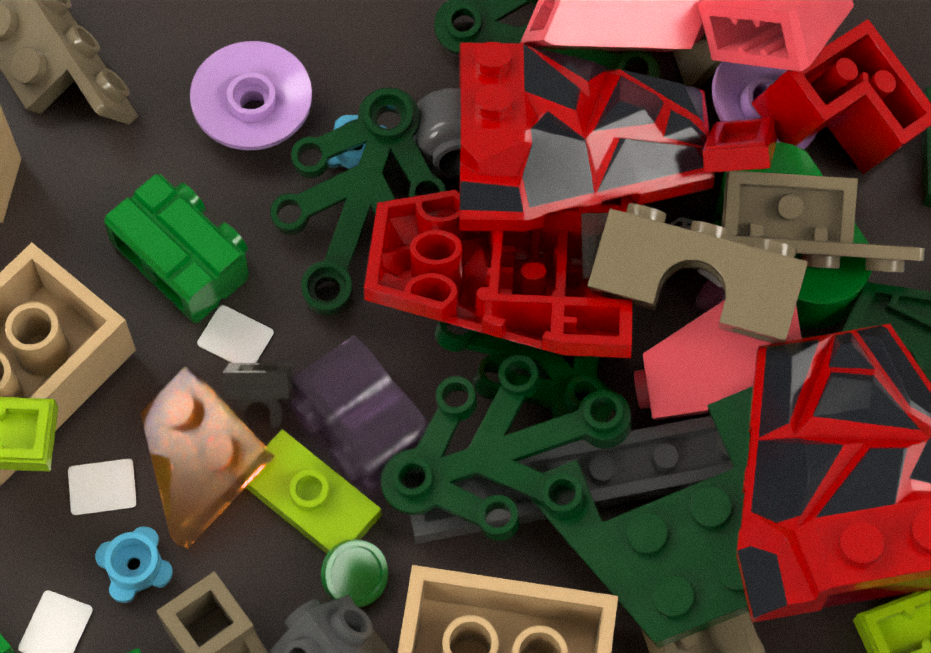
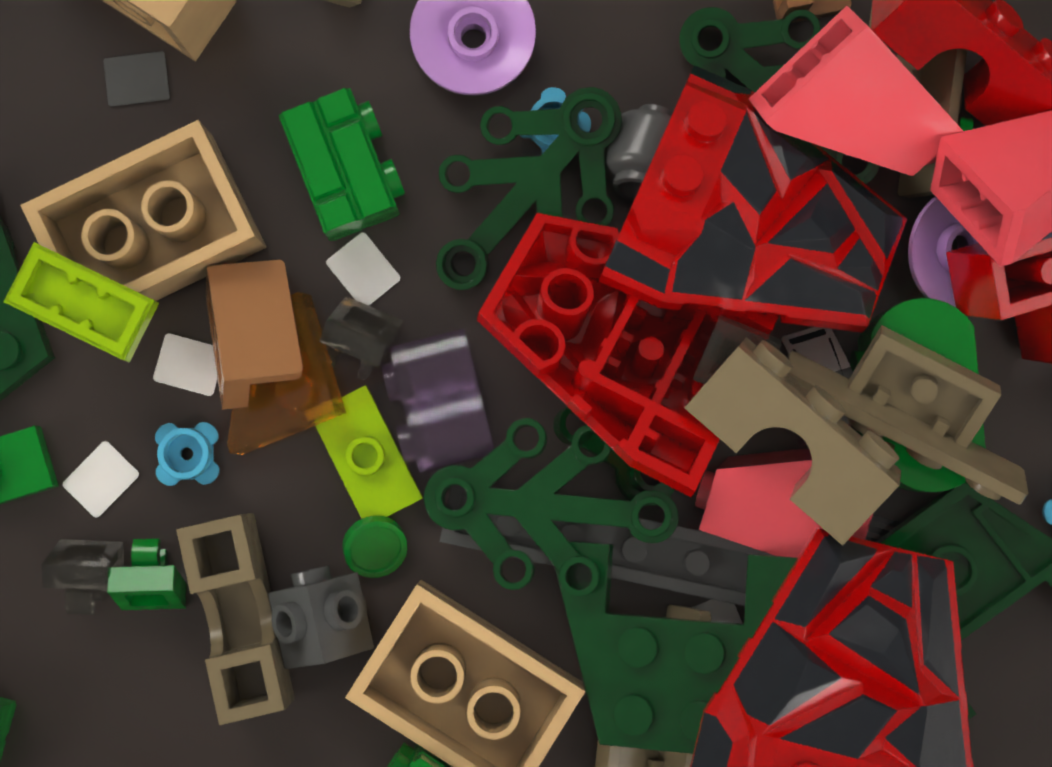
camera: 20 degrees right, 20 degrees up
red tile [702,118,777,173] -> none
none -> medium nougat panel [206,260,303,410]

